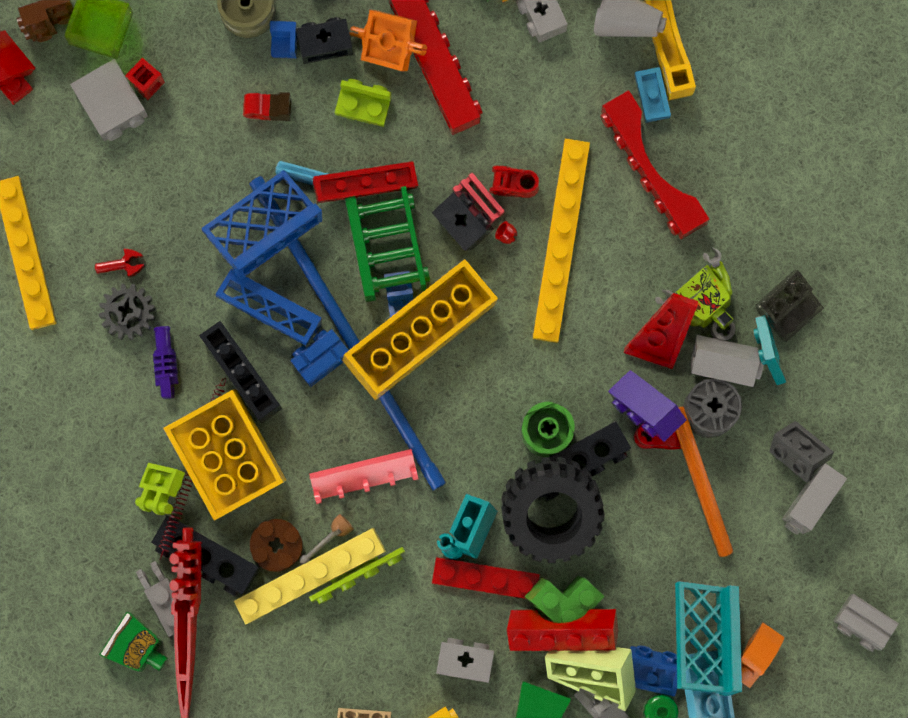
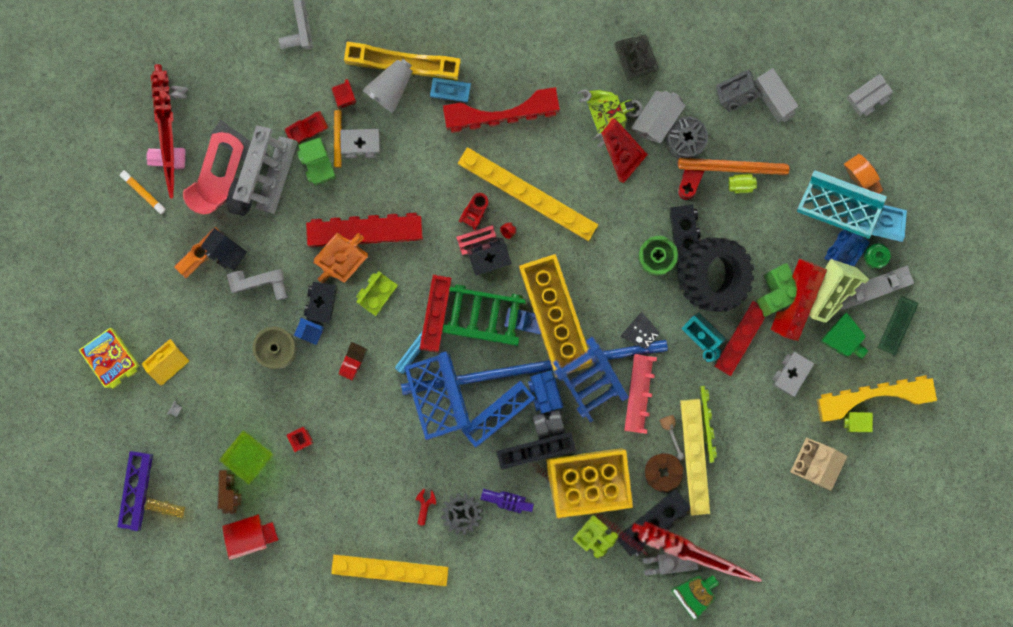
camera: 65 degrees left, 5 degrees up
light grey brick [70,59,148,141] -> none
dark purple brick [608,370,686,442] -> none
teal wing [753,315,787,385] -> none
none -> dark grey wheel [533,410,565,440]
none -> blue fence [553,337,629,422]
none -> black sticker [620,312,659,348]
none -> lime brick [728,174,757,194]

